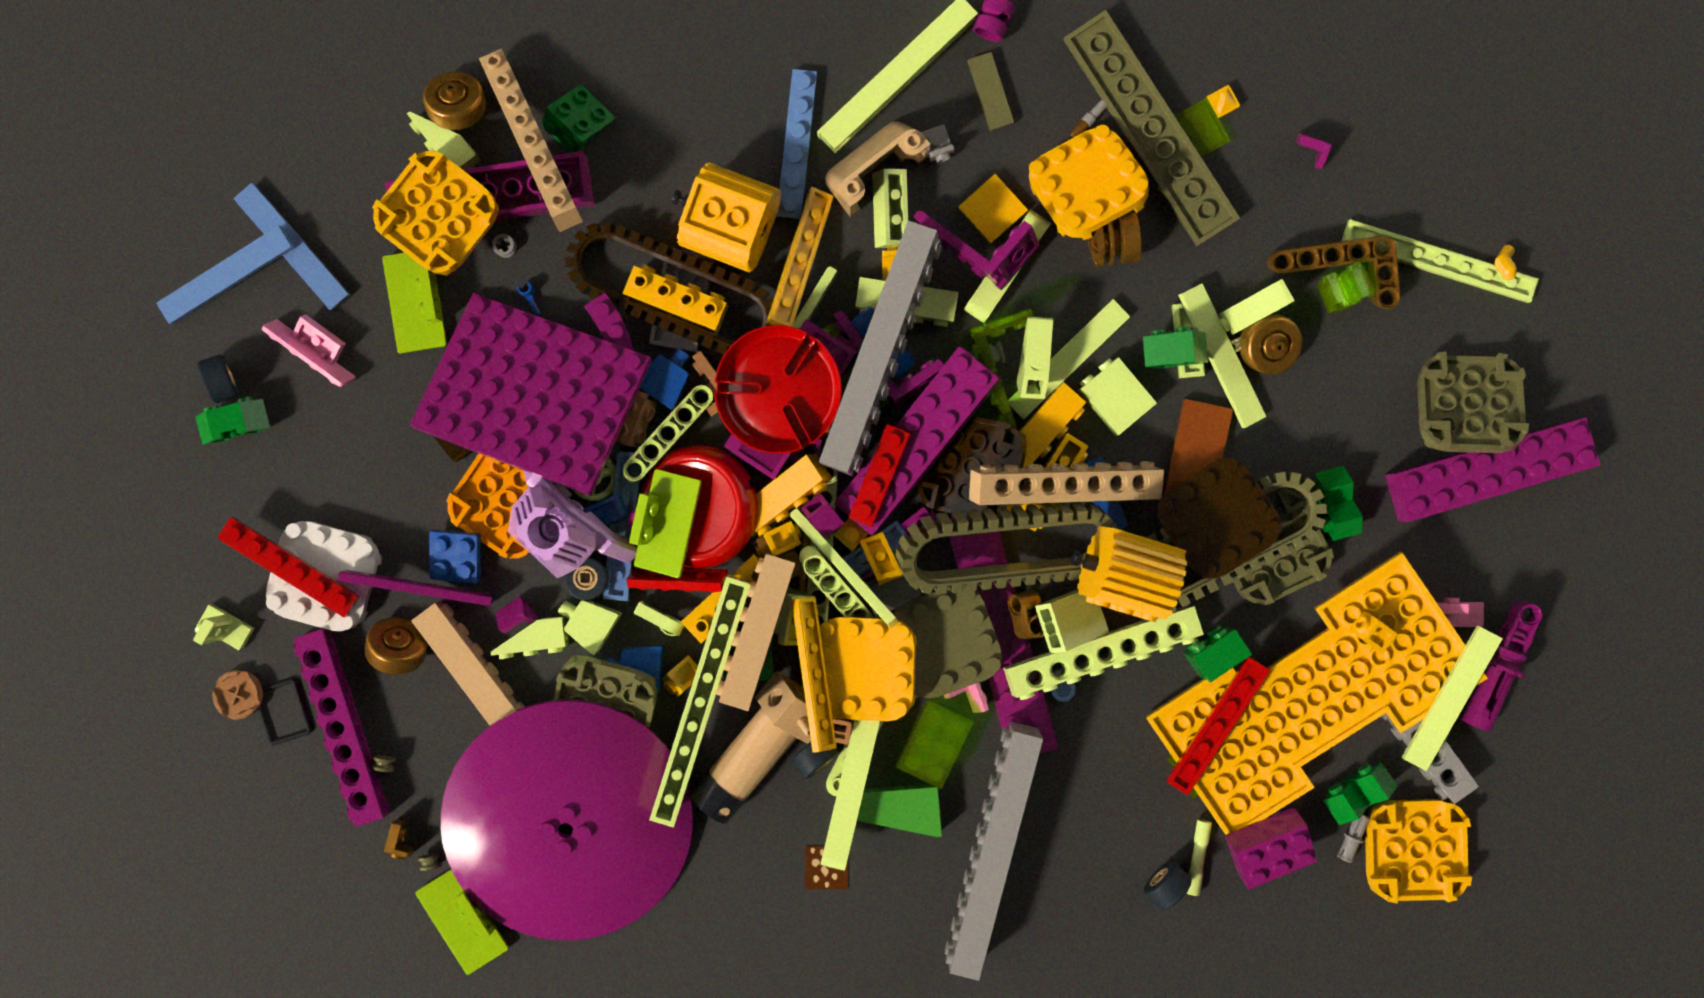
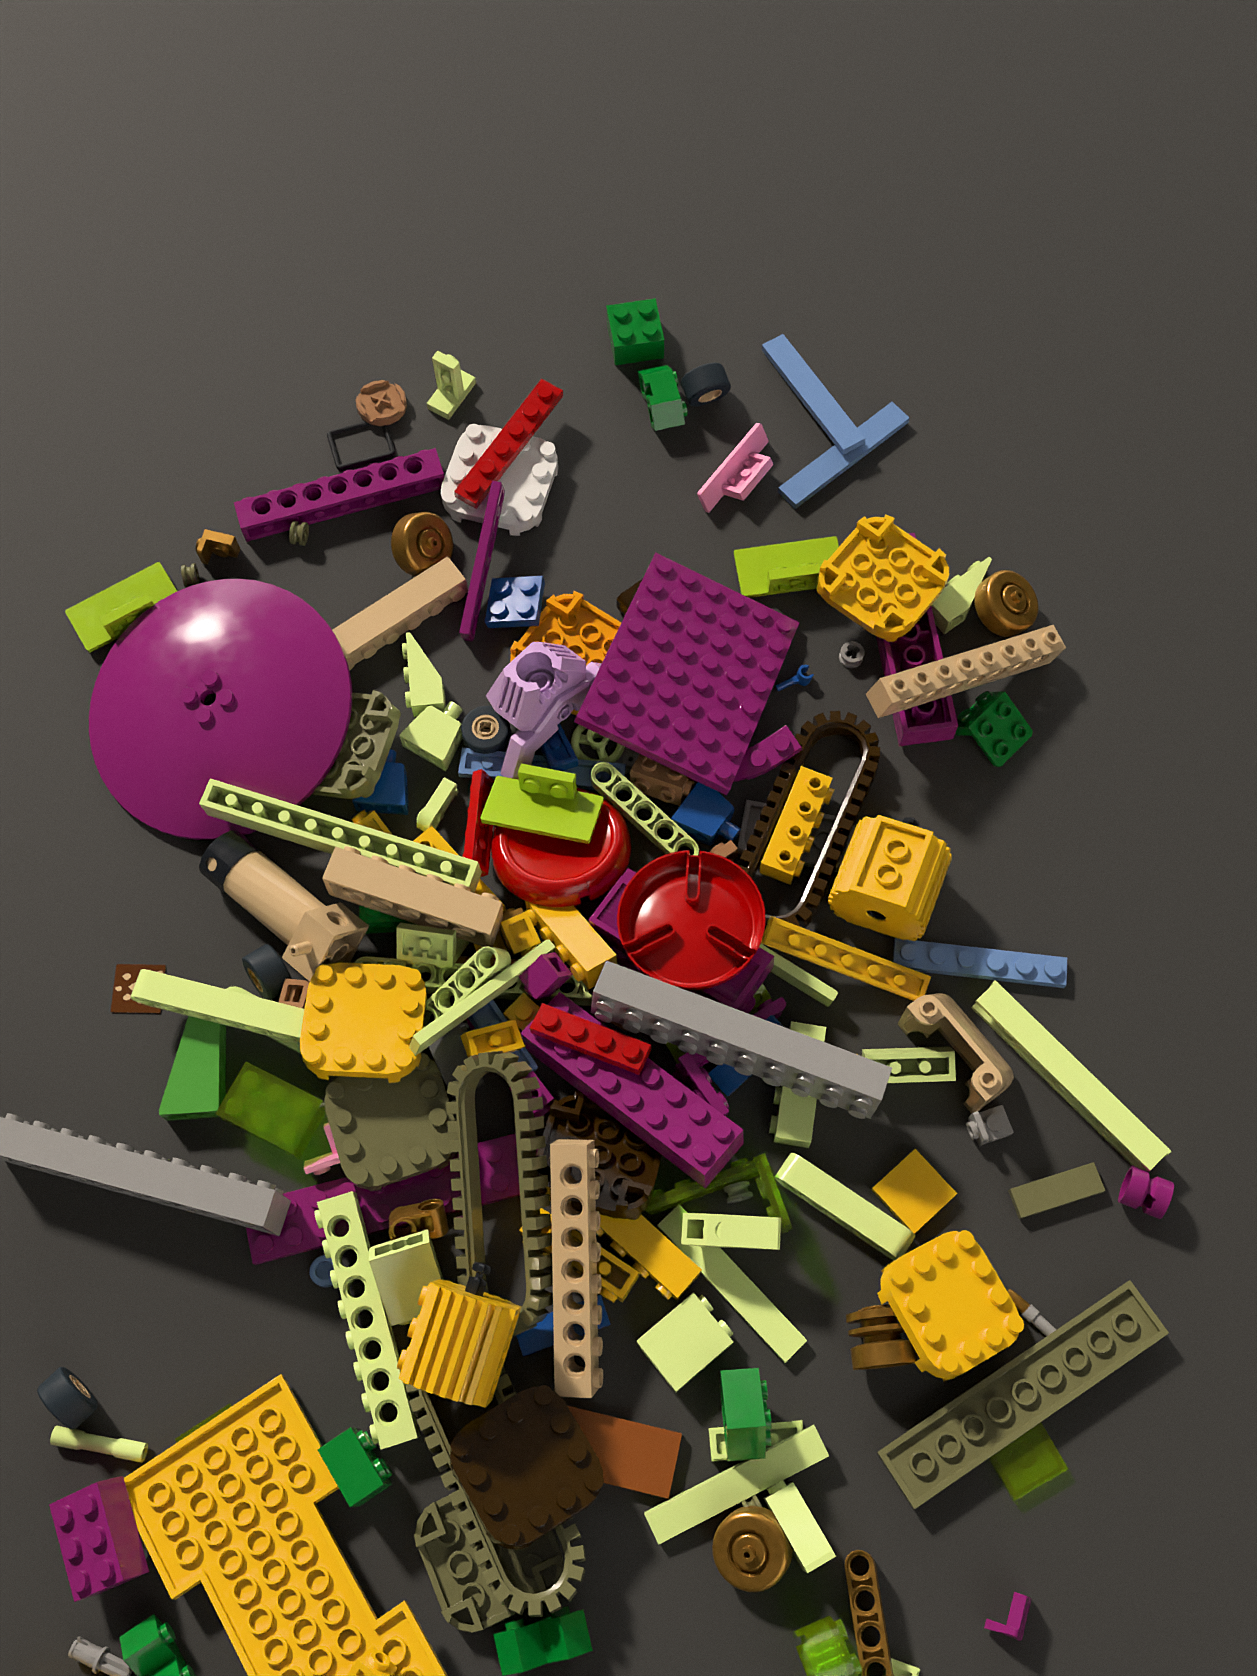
camera: 90 degrees right, 20 degrees down
magenta tile [496,596,539,634] -> none
yellow tile [791,596,837,753] -> none
magenta bracket [913,211,1040,290] -> none
red plate [1166,657,1271,795] -> none
yellow tile [1205,84,1240,120] -> none
none -> green brick [606,298,664,365]

